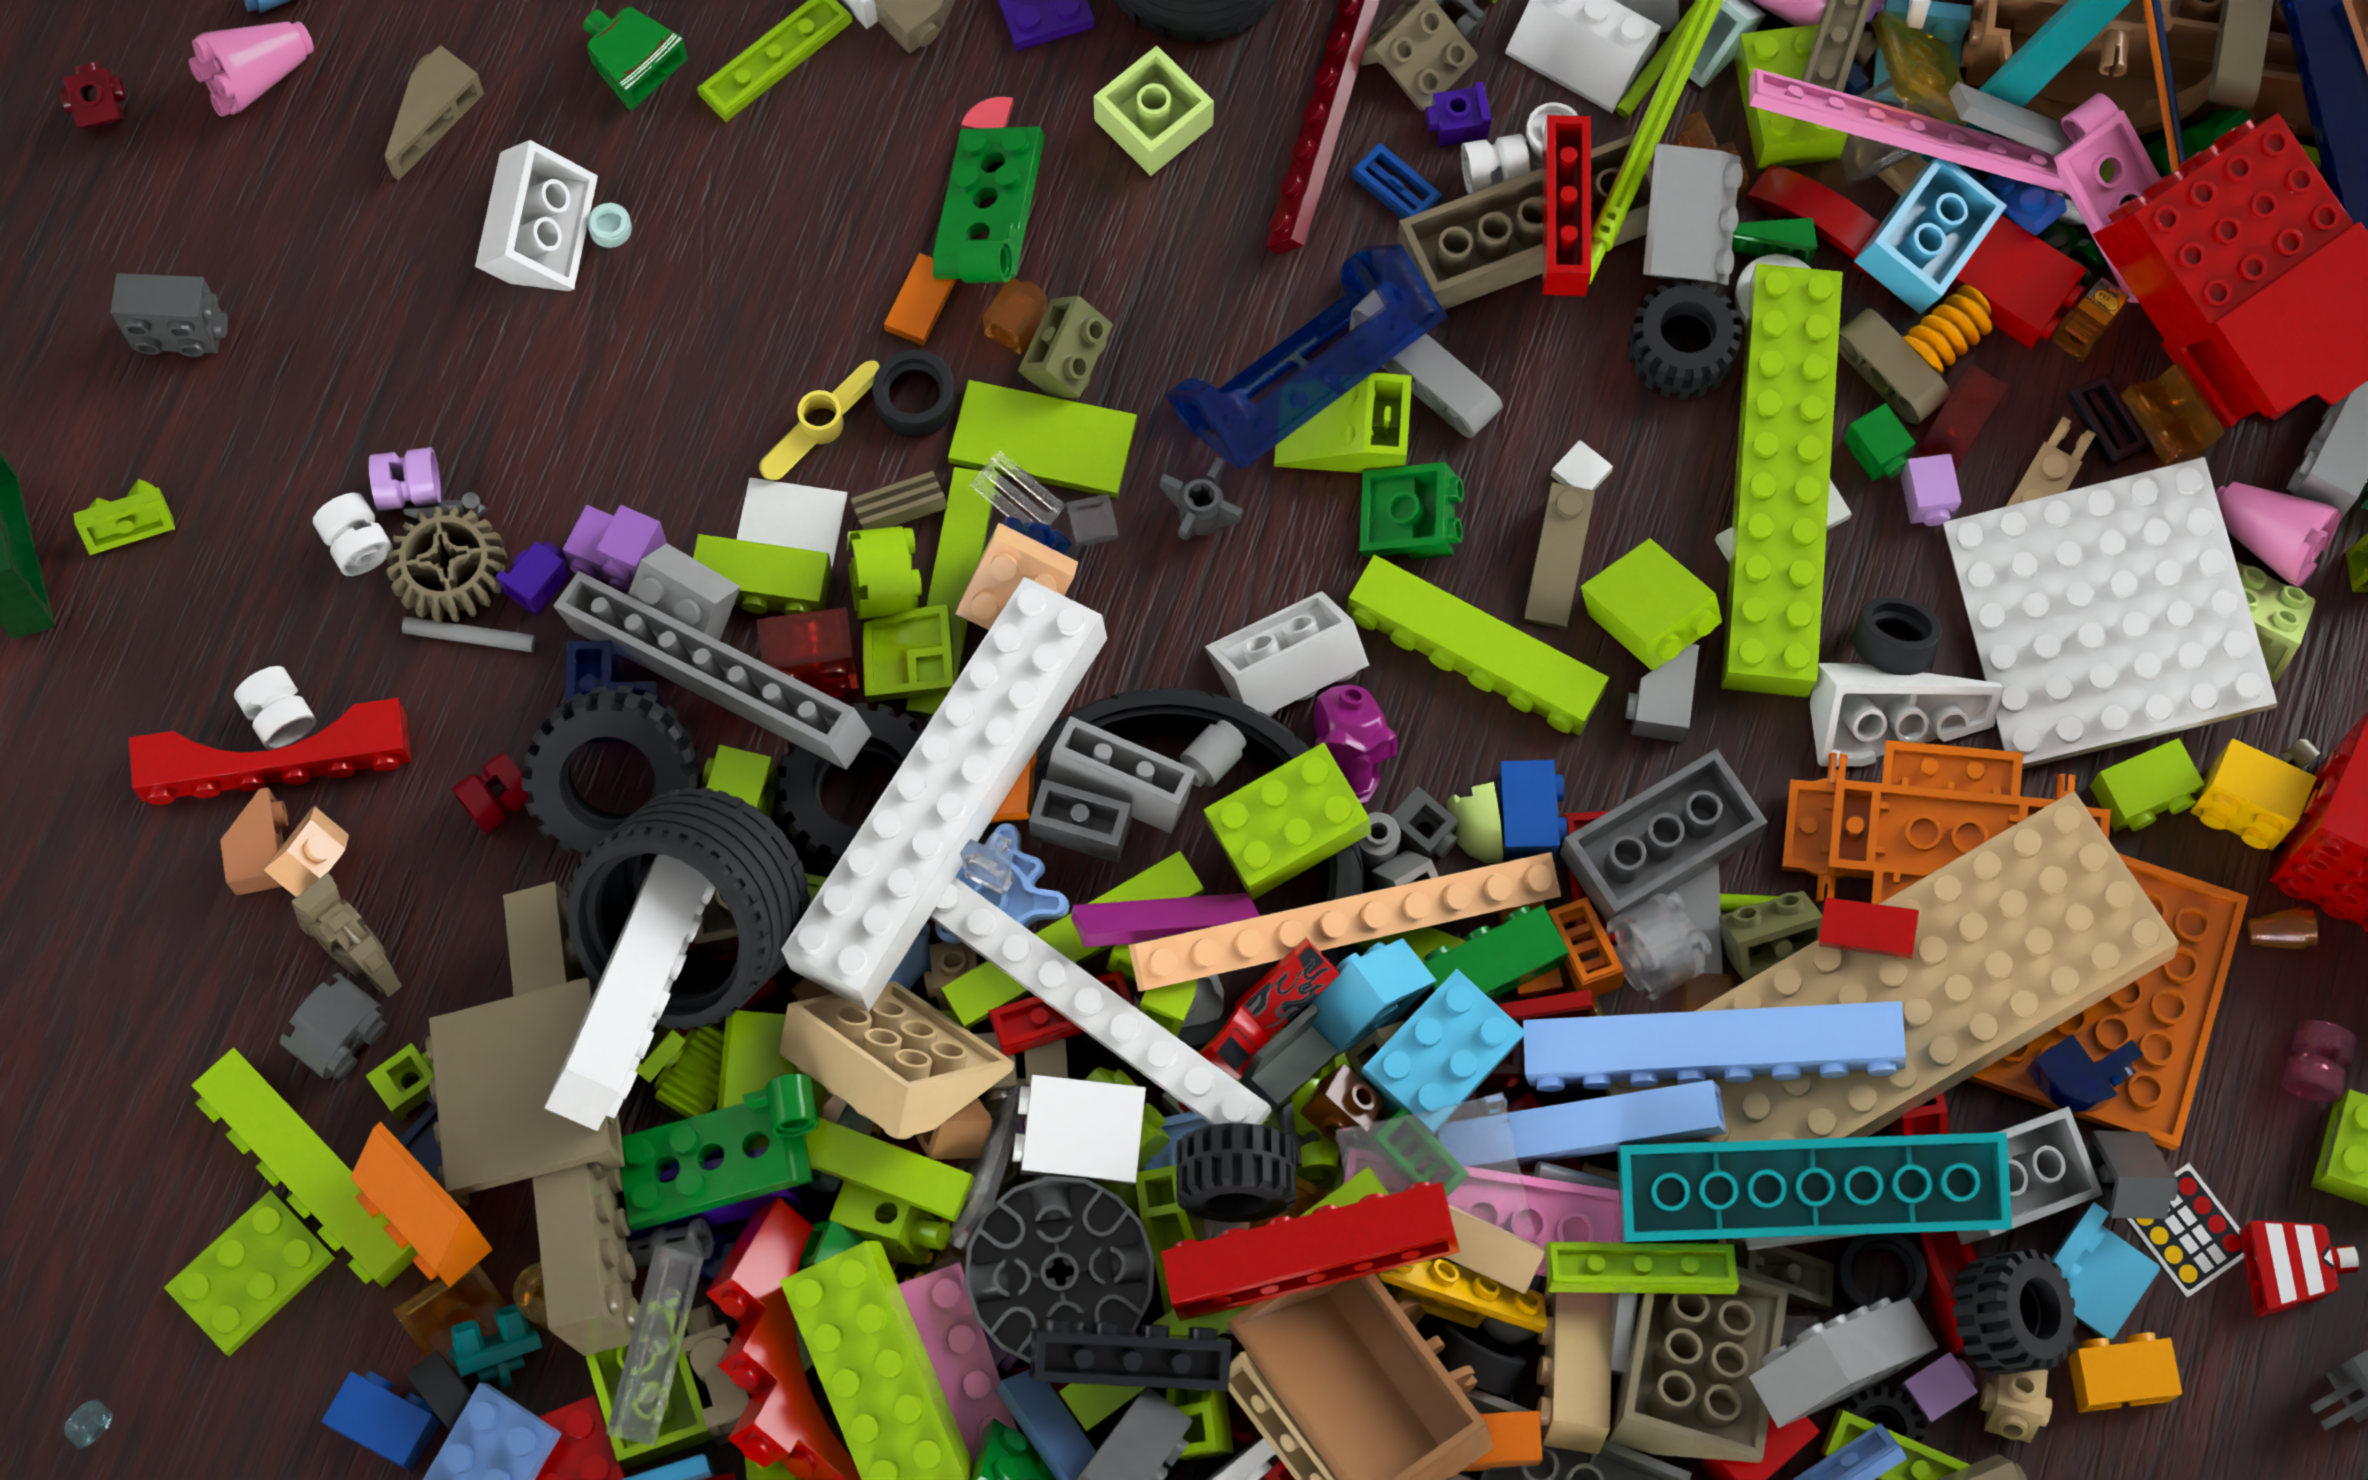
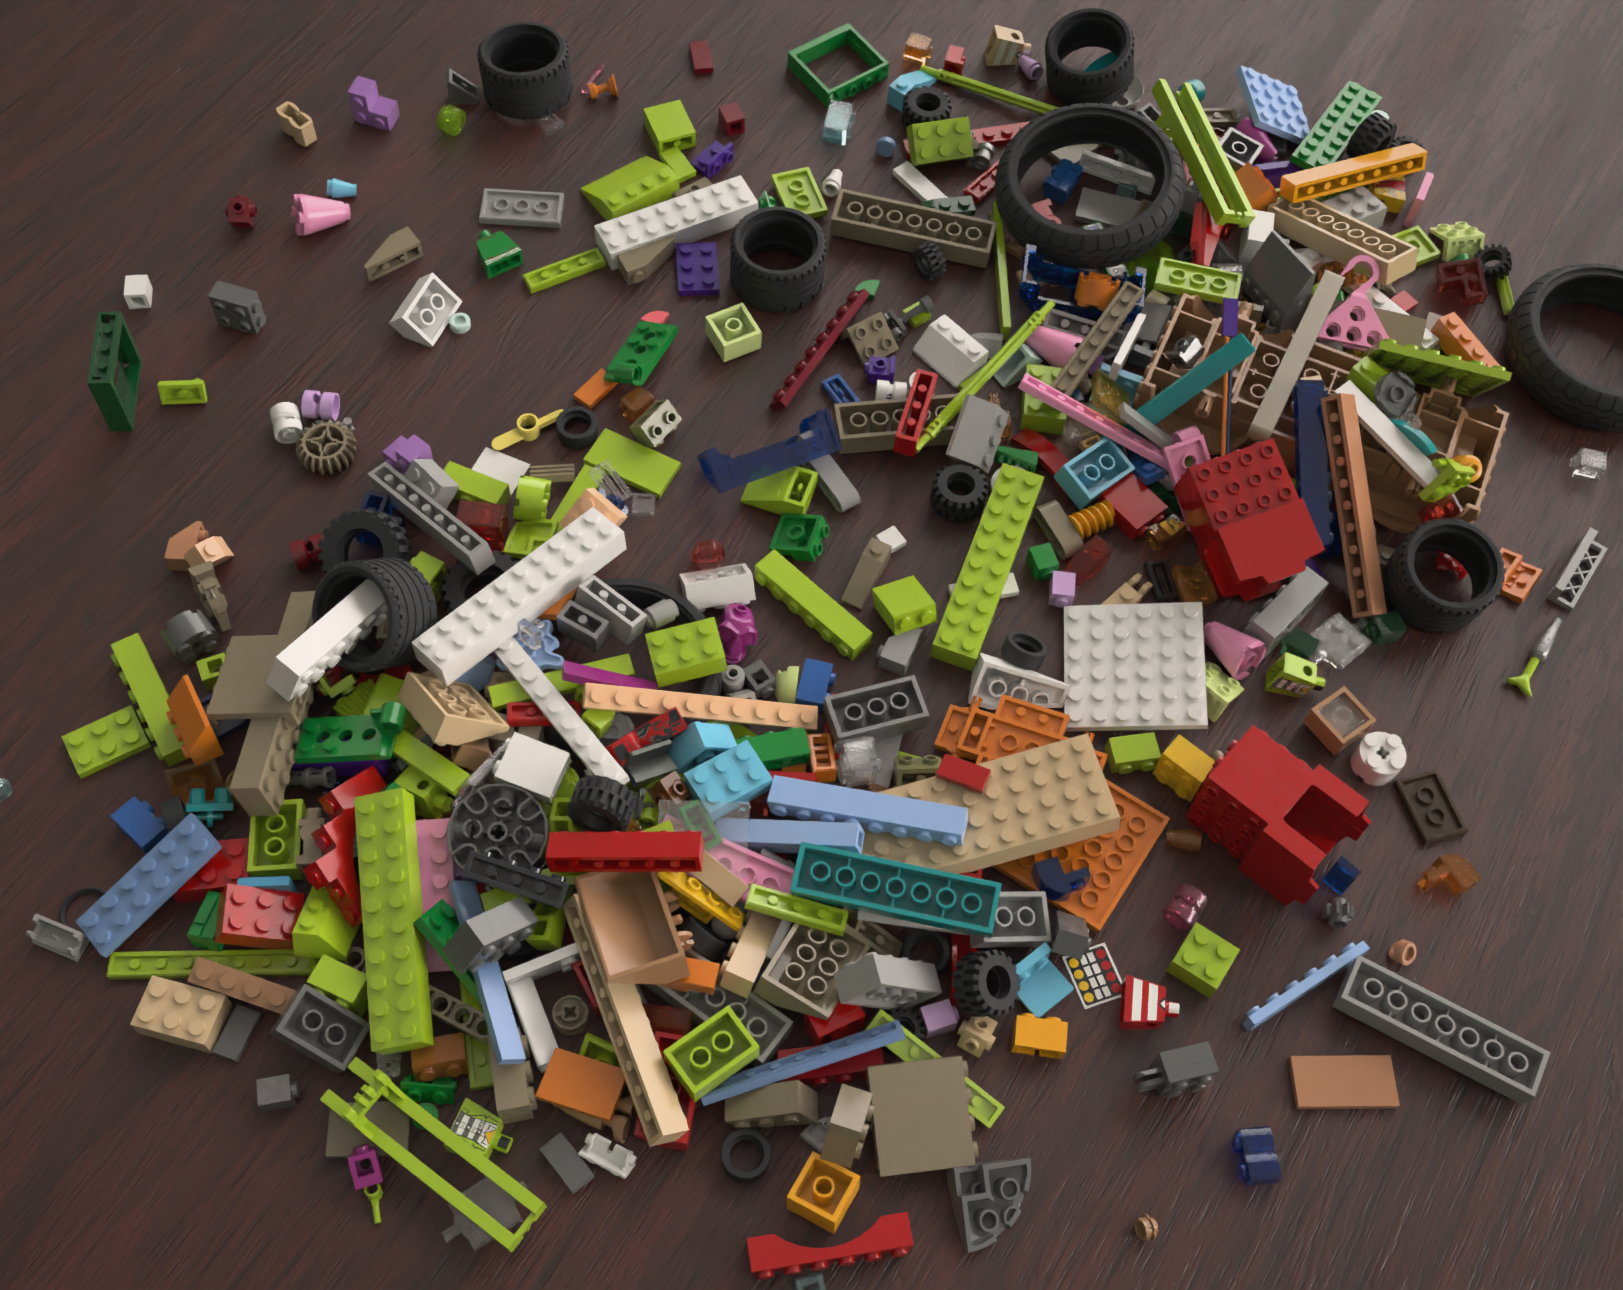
camera: 10 degrees right, 10 degrees down
red arch [129,698,411,805] -> none
white wheel [234,666,316,750] -> none
light grey bar [402,616,536,653] -> none
dark purple brick [496,541,570,616] -> none
clear tile [606,1245,704,1446] -> none
dark grey brick [1160,457,1243,540] -> none
none -> clear red head [691,539,725,570]

